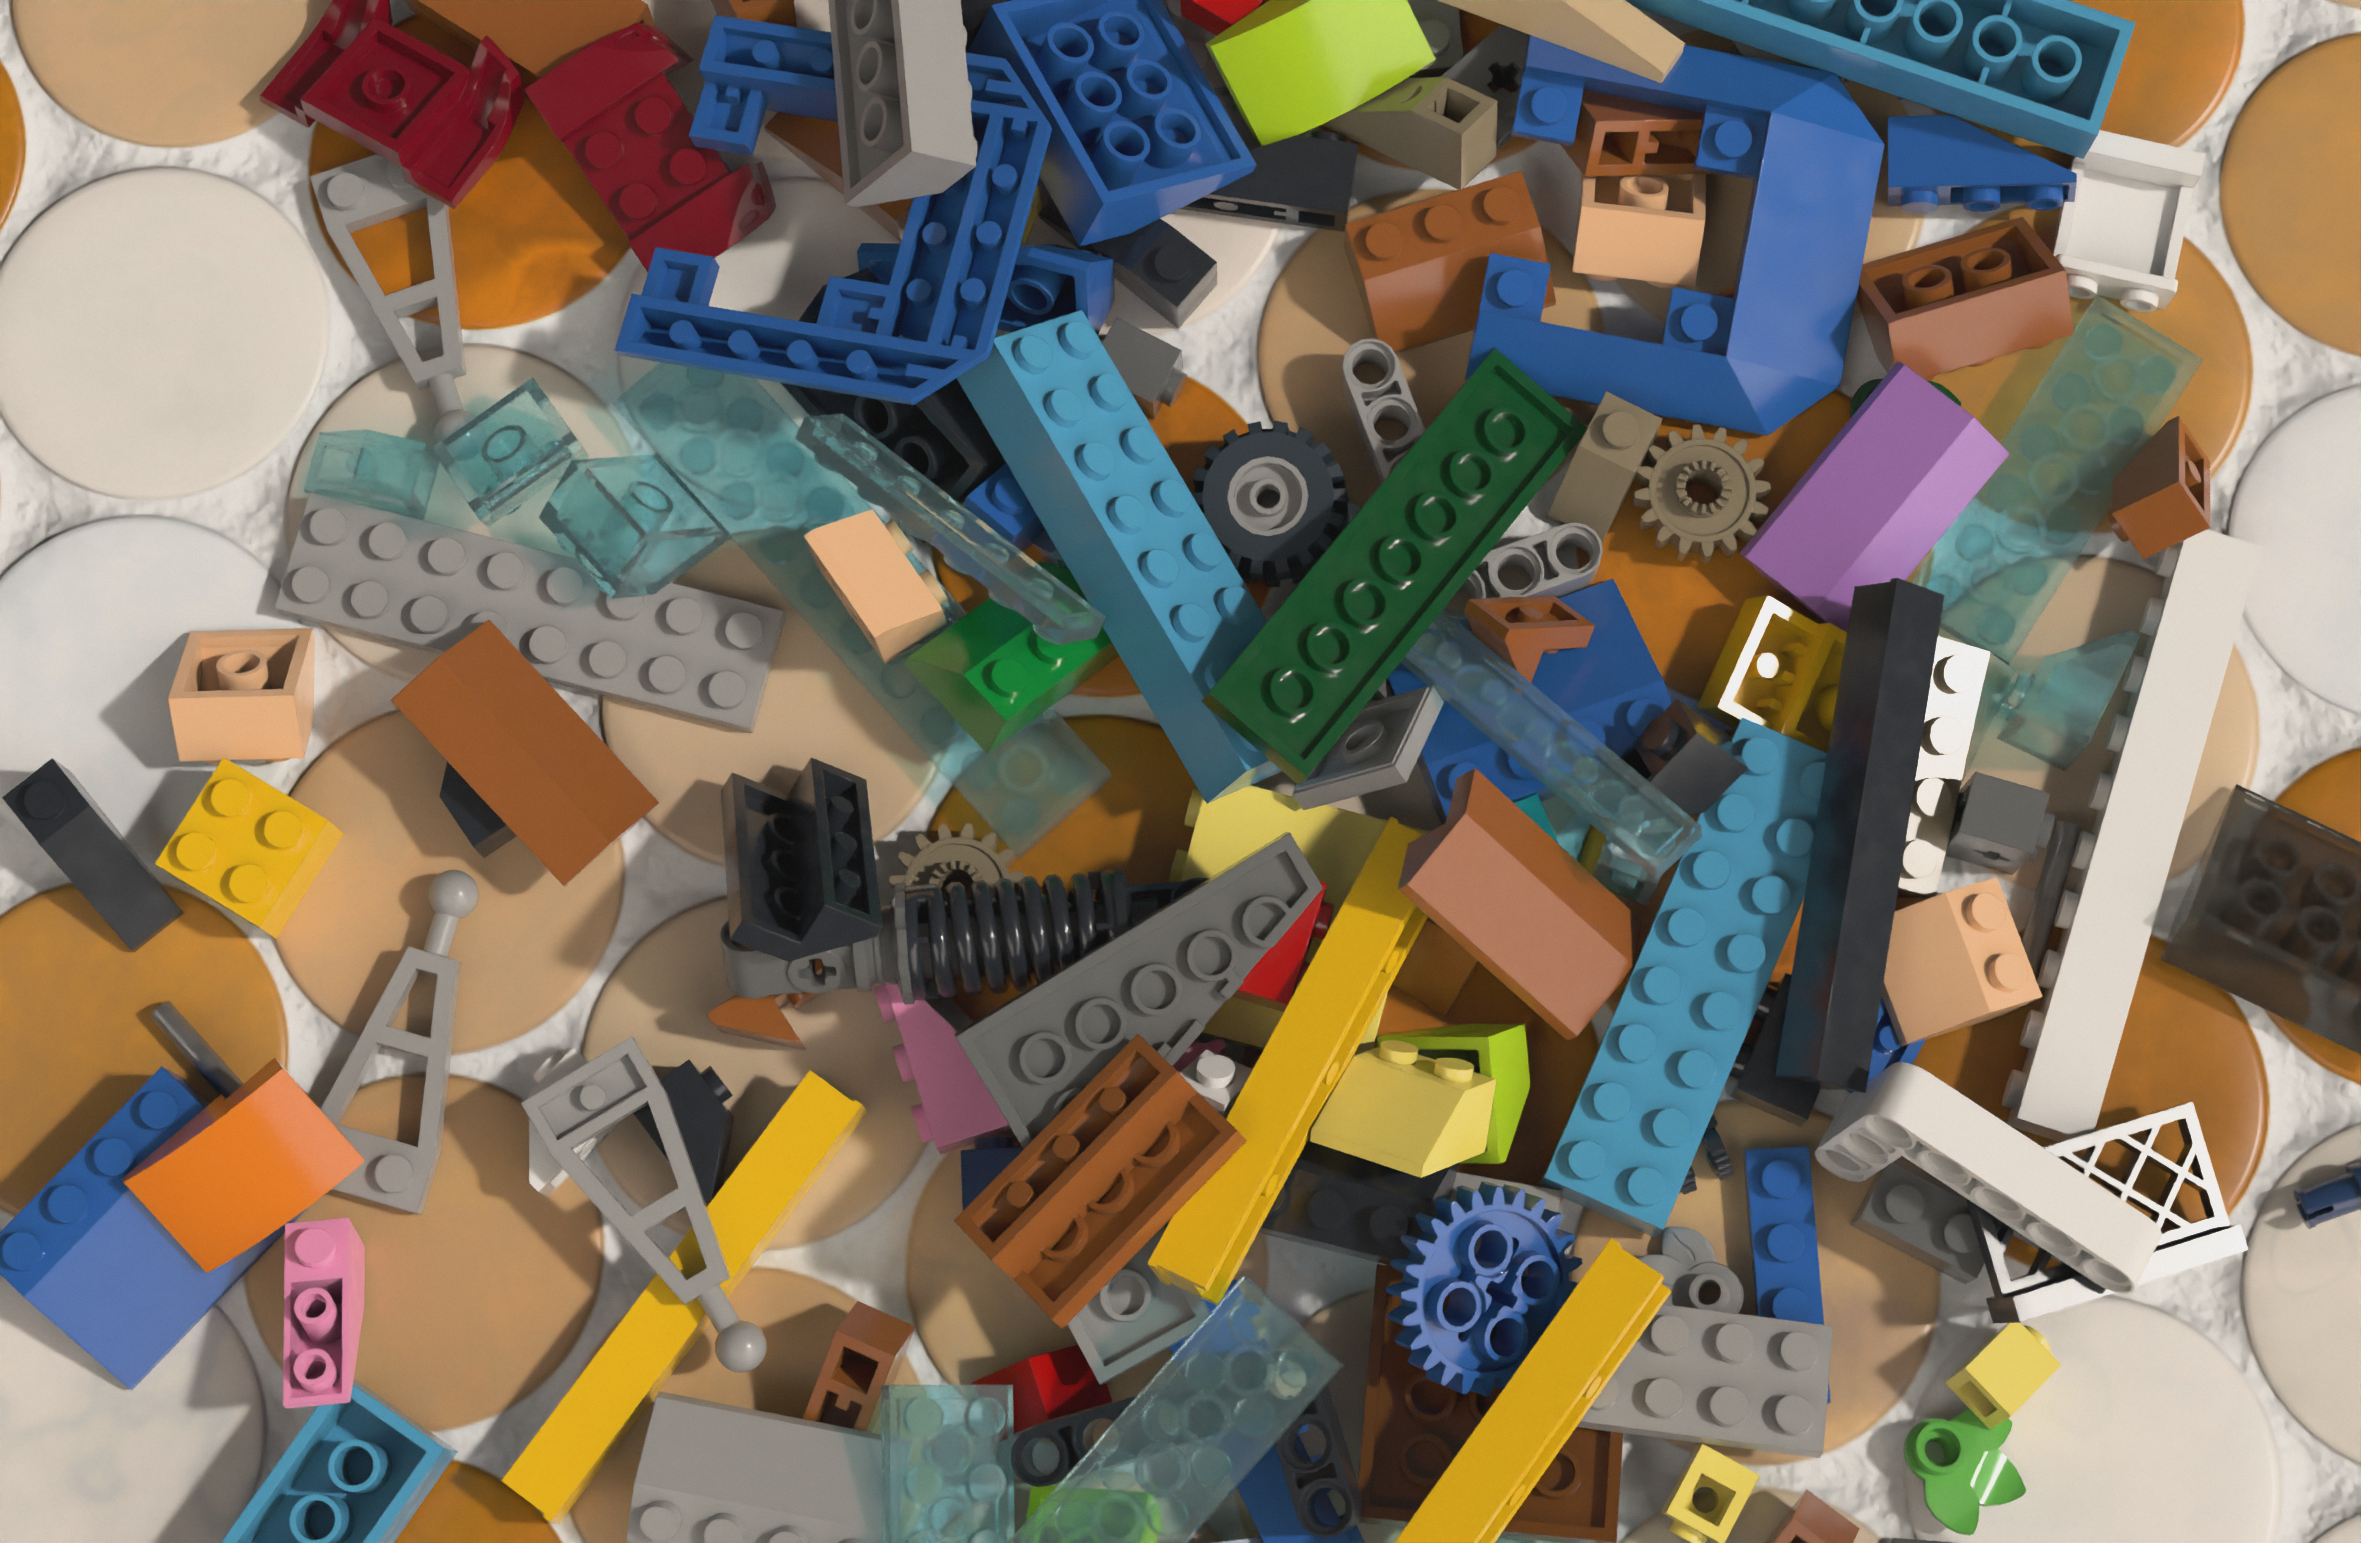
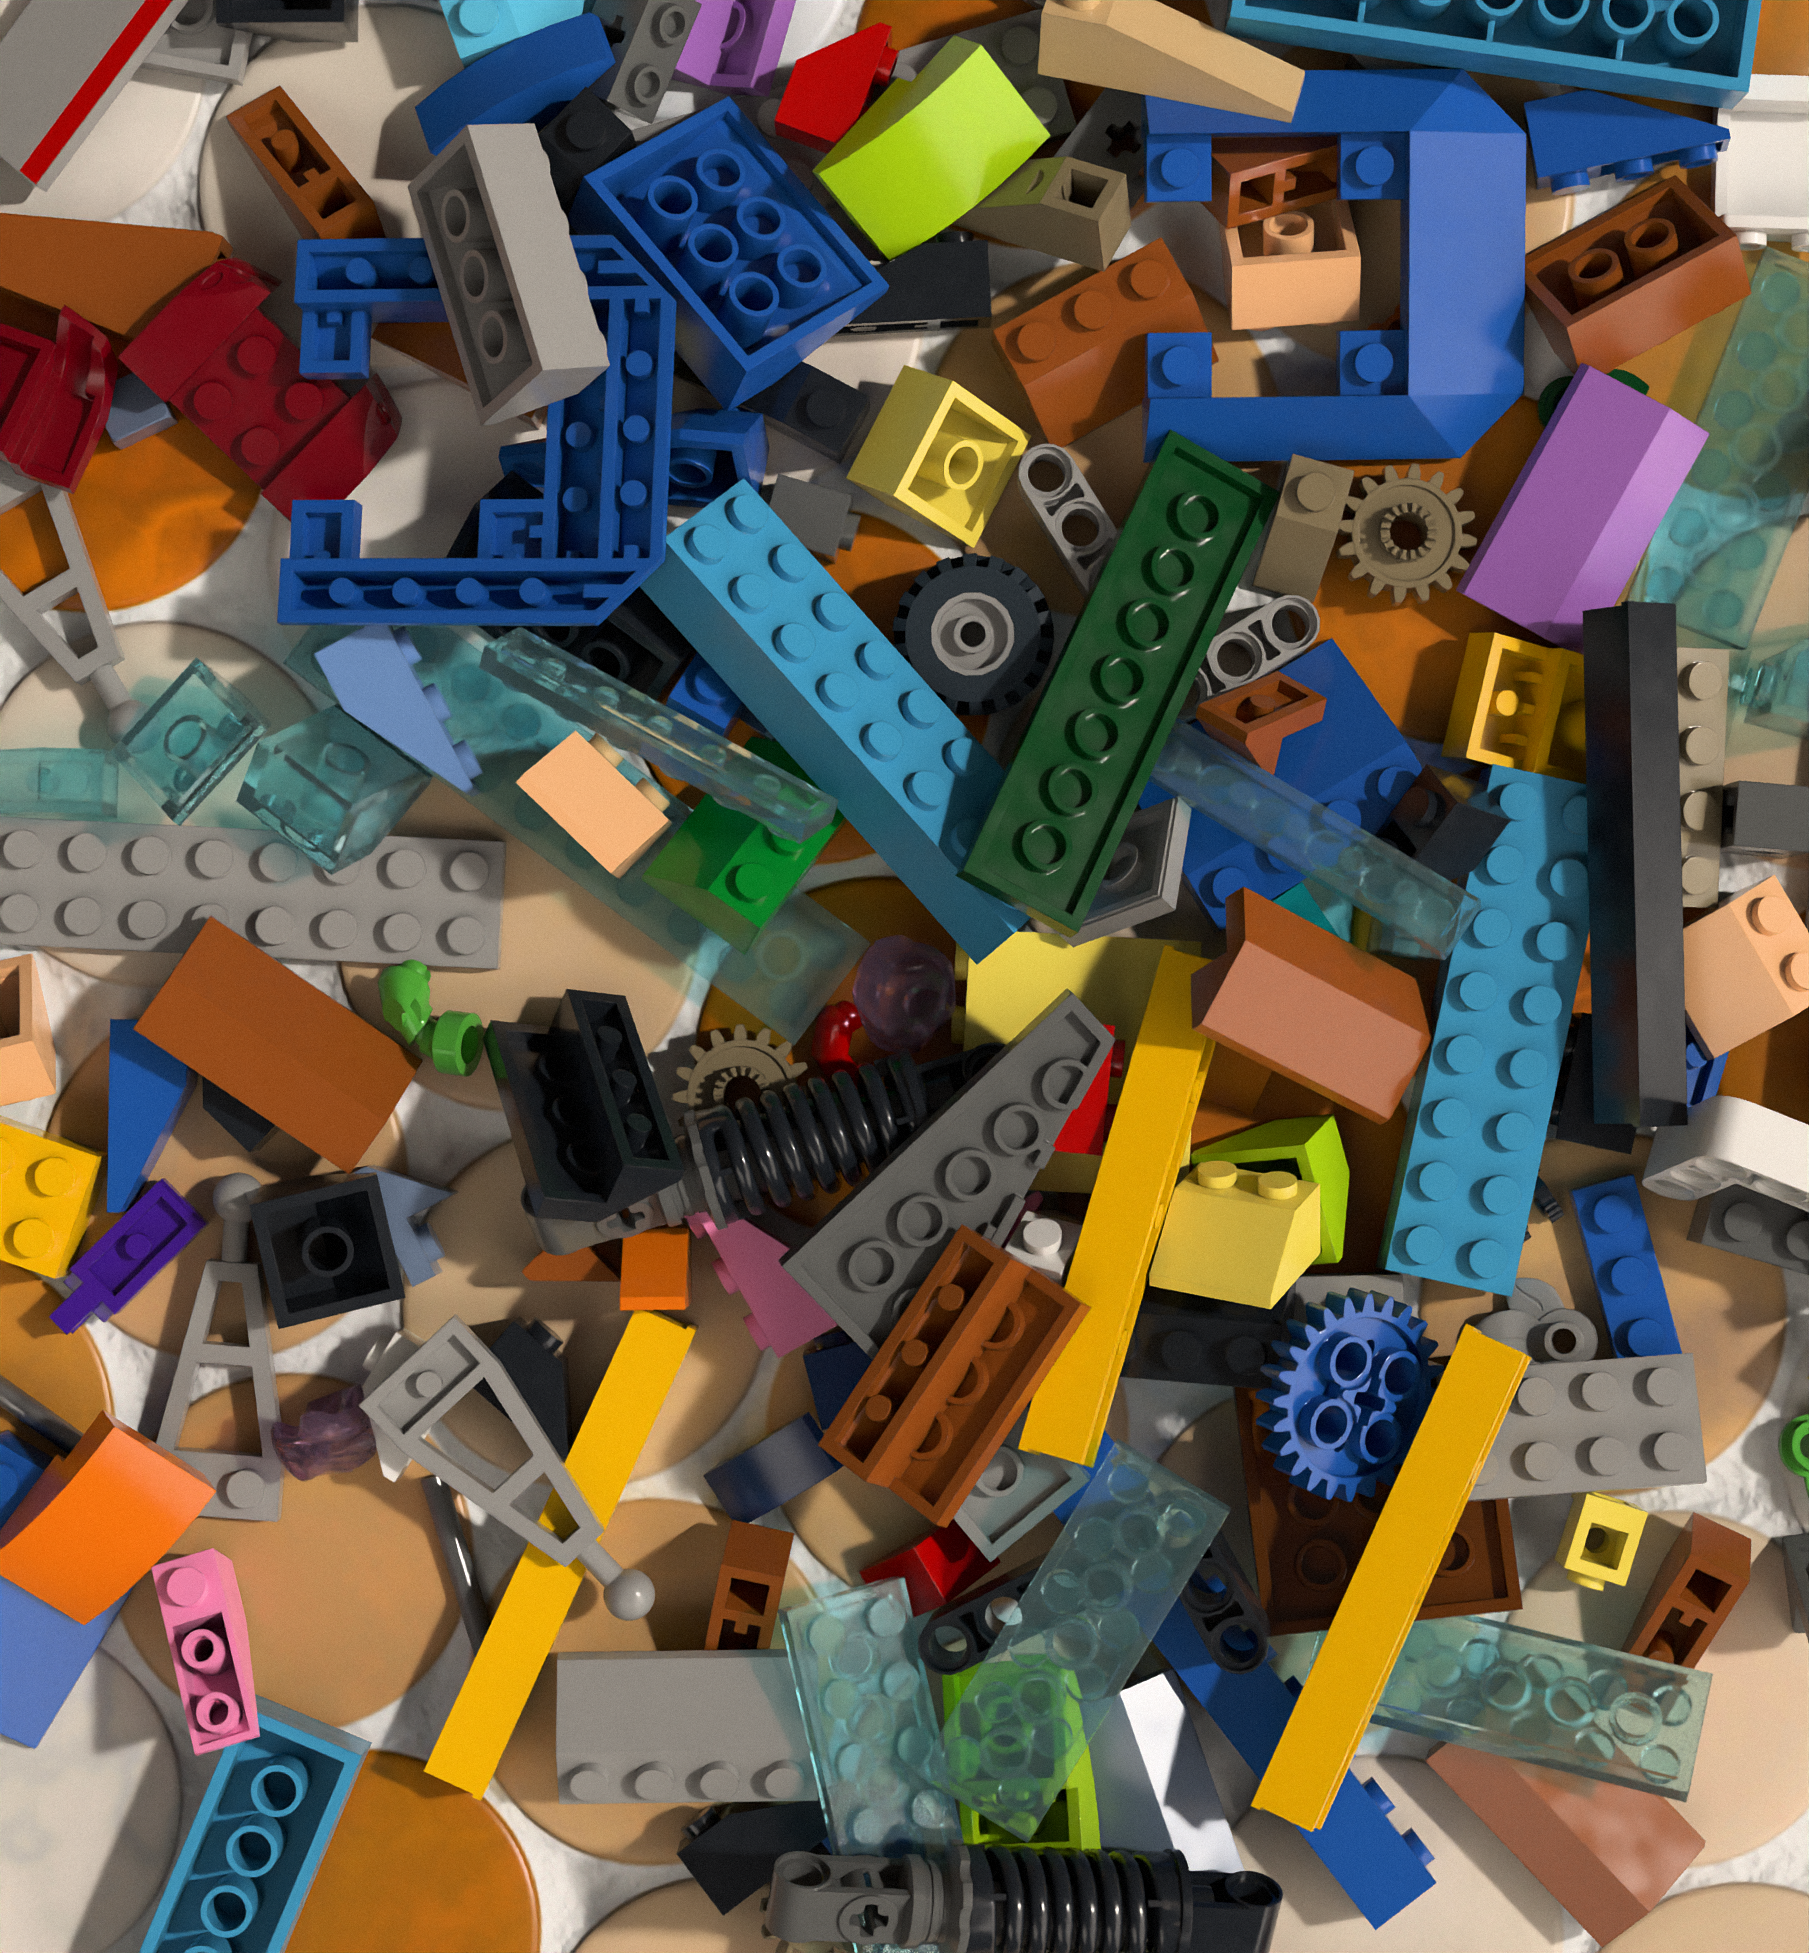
camera: 15 degrees left, 10 degrees up
none -> dark purple hinge [49,1178,210,1335]
none -> sand blue slope [105,373,178,450]
none -> blue slope [107,1019,198,1213]
none -> black slope [246,1172,406,1329]
none -> hair [270,1384,377,1482]
none -> medium blue slope [314,625,483,797]
none -> sand blue slope [354,1165,459,1287]
none -> bright green arm [378,959,484,1077]
none -> dark grey bar [421,1475,491,1657]
none -> orange slope [620,1224,692,1310]
none -> dark blue slope [703,1412,844,1523]
none -> red arm [811,1000,862,1084]
none -> light yellow slope [846,365,1031,548]
none -> hair [852,935,956,1054]

